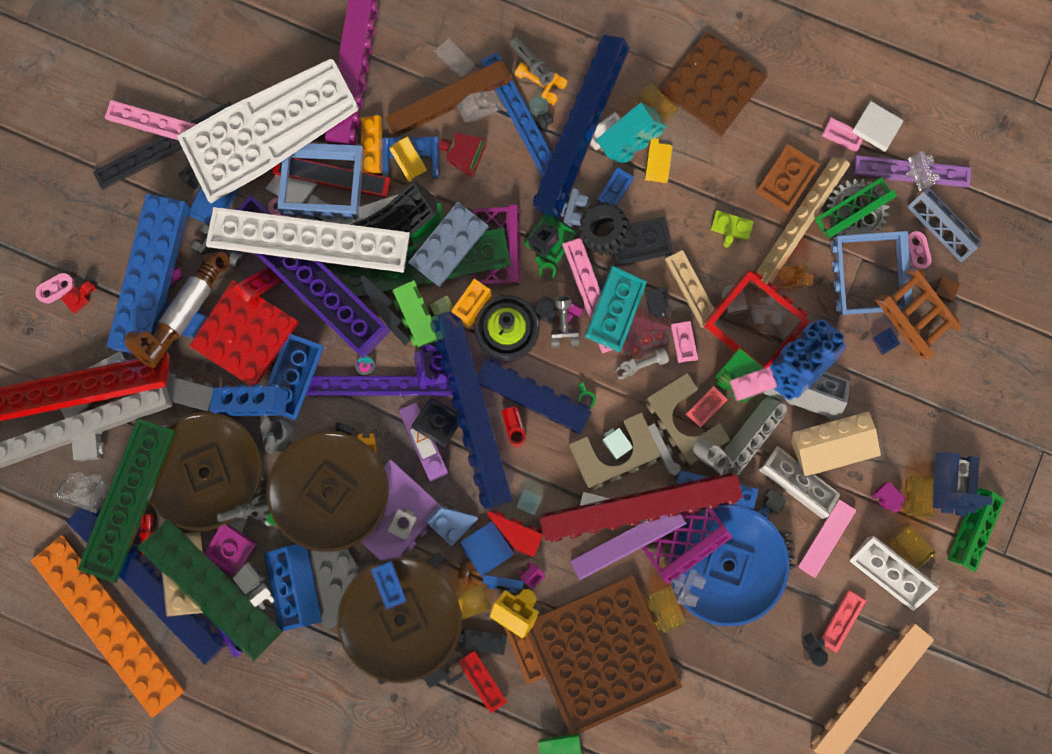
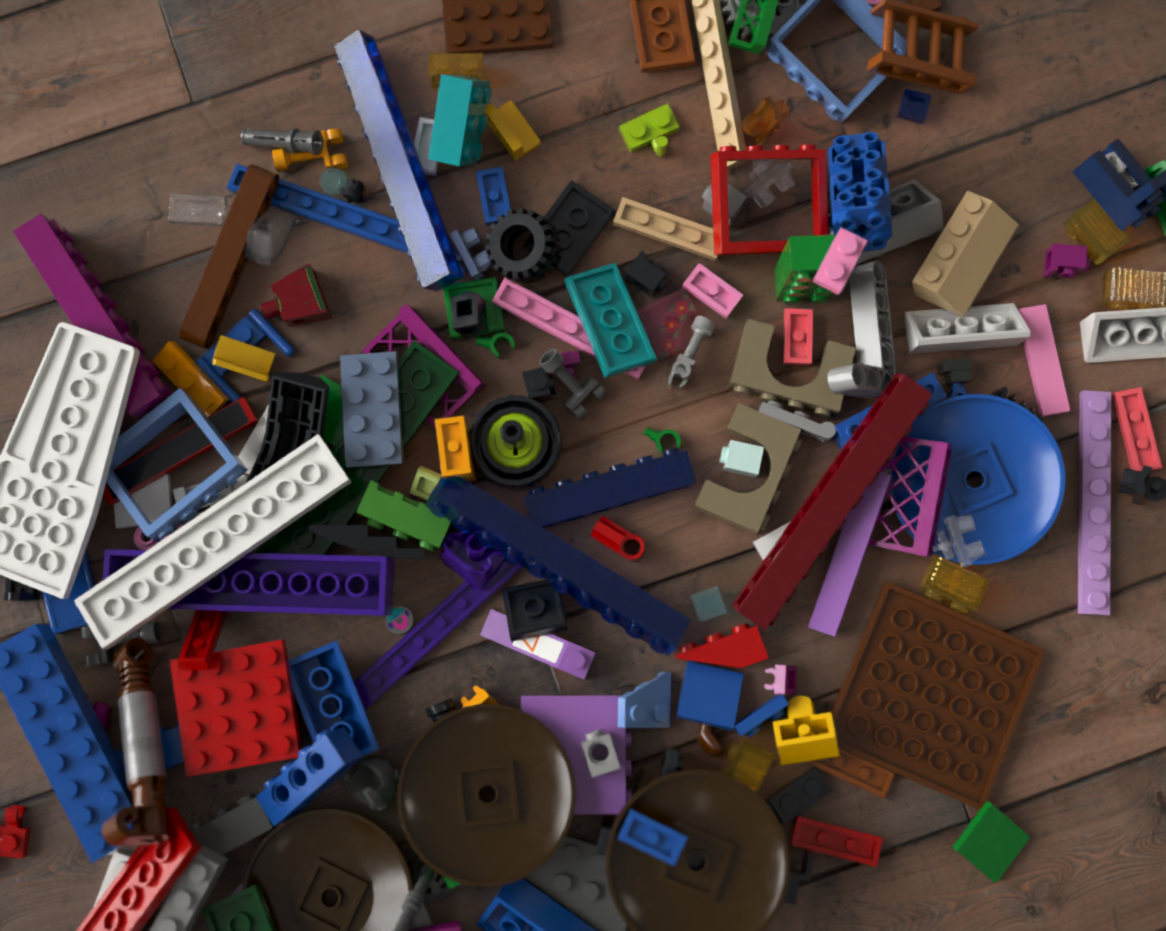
camera: 40 degrees left, 0 degrees up
none -> lavender plate [1078,390,1111,616]

